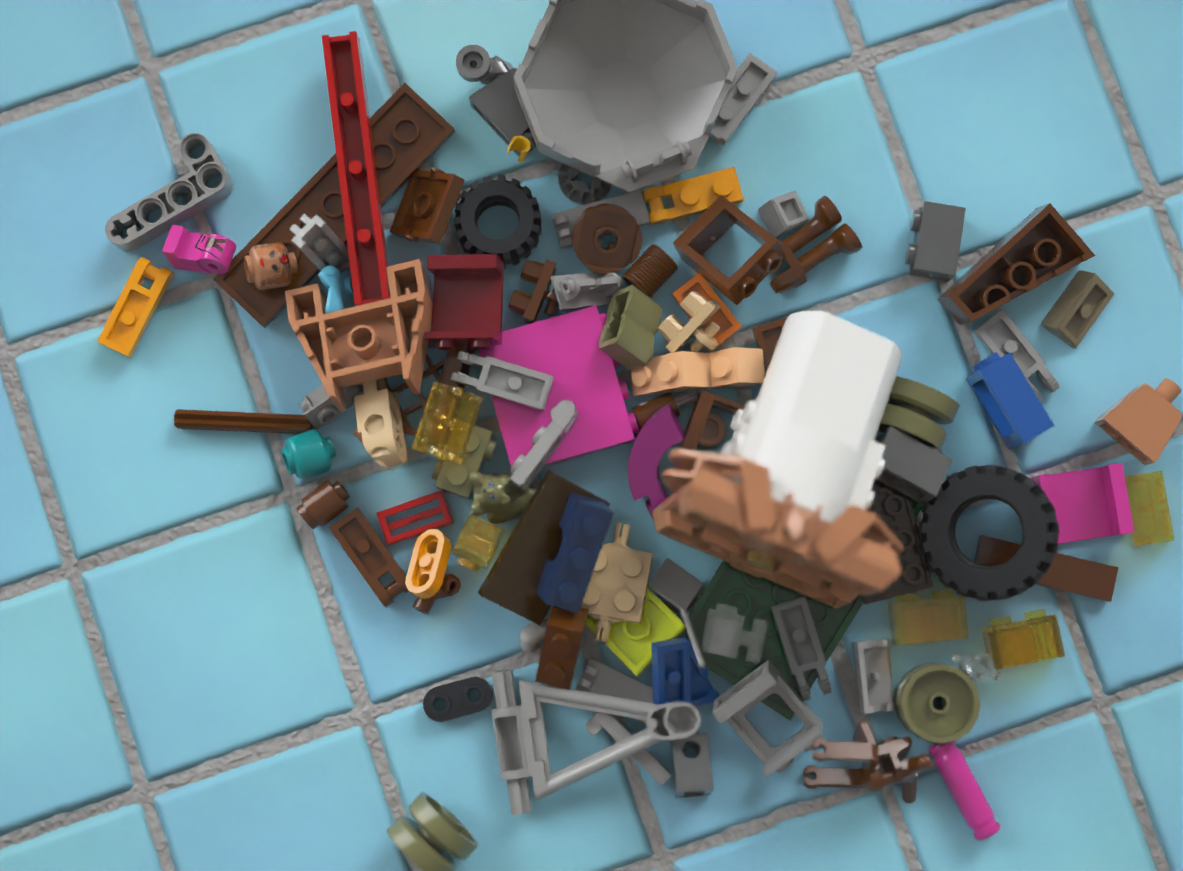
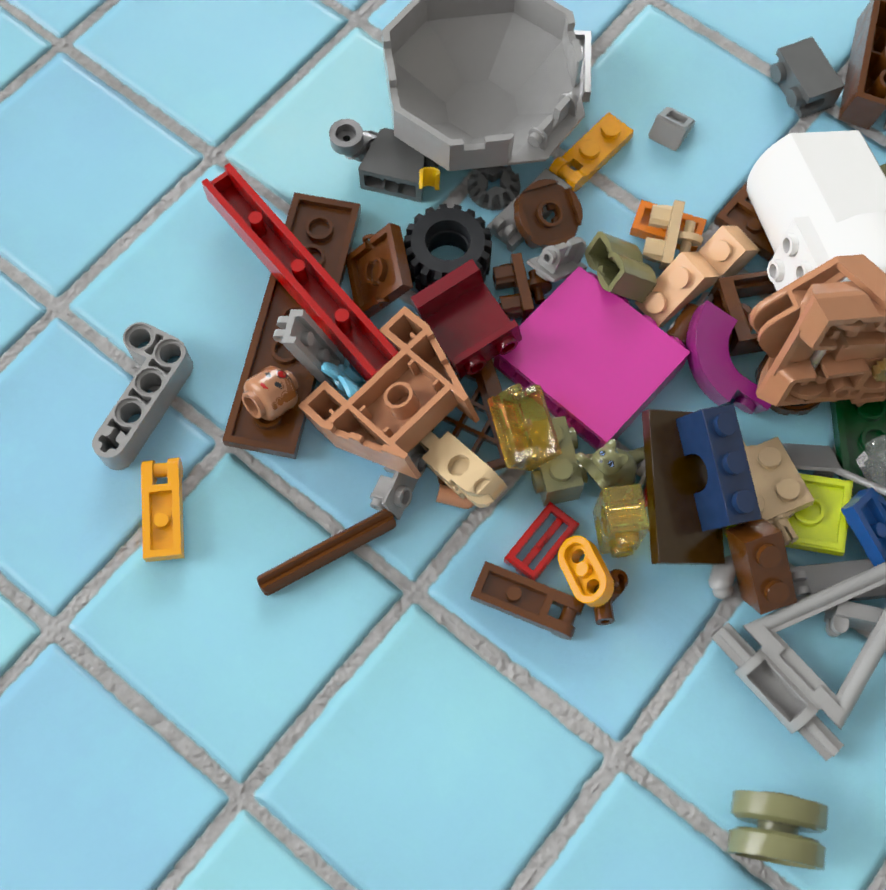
camera: 30 degrees left, 15 degrees down
dark pink leg [162,225,237,274] -> none
teal head [281,429,336,479] -> none
reddish brown brick [296,479,350,530] -> none
black plate [423,677,493,722] -> none
light grey hinge [450,351,554,411] -> none
light grey hinge [509,399,579,491] -> none
reddish brown piece [622,244,678,298] -> none
reddish brown window [673,195,786,305] -> none
reddish brown piece [769,195,862,294] -> none

